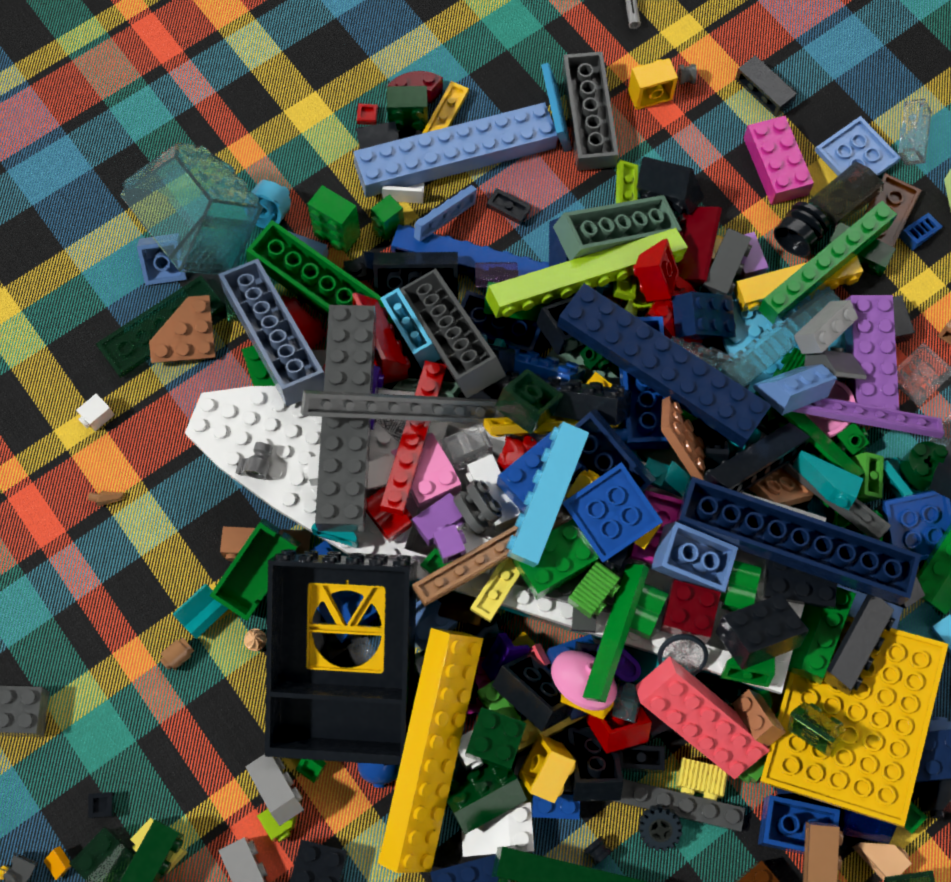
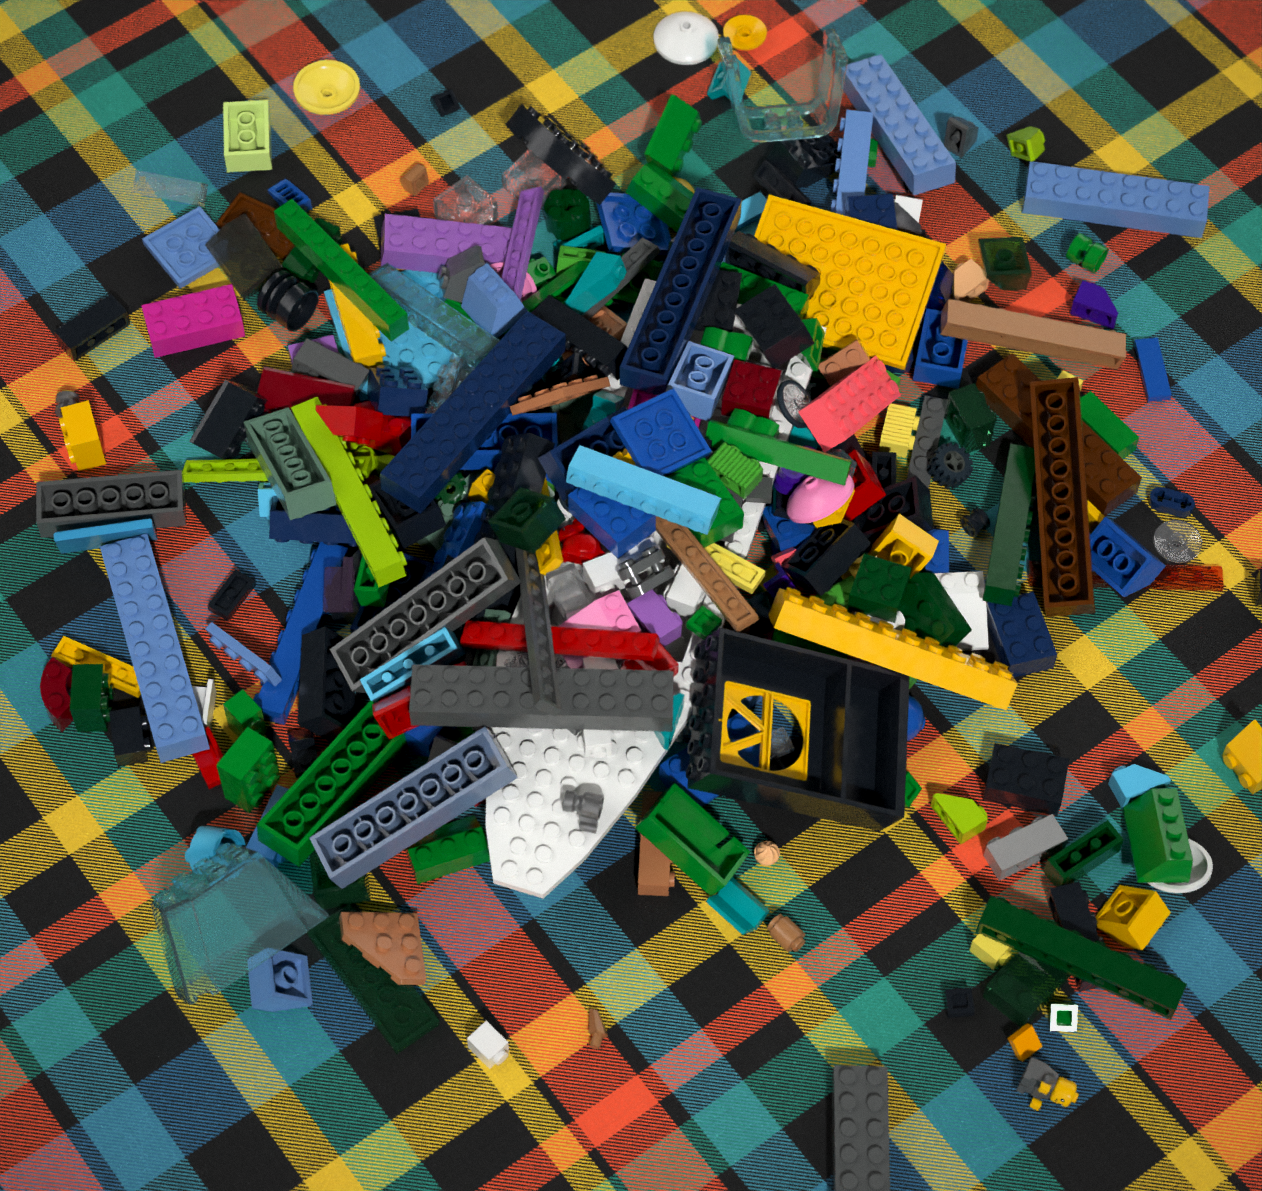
camera: 90 degrees left, 10 degrees down
light grey brick [245,754,304,826] -> none
red tile [356,103,378,125] -> none
medium lavender brick [433,524,467,564] -> none
slope [788,702,846,757] -> none
light grey brick [794,300,858,354] -> none
none -> red panel [192,726,223,789]
none -> clear green brick [944,383,997,454]

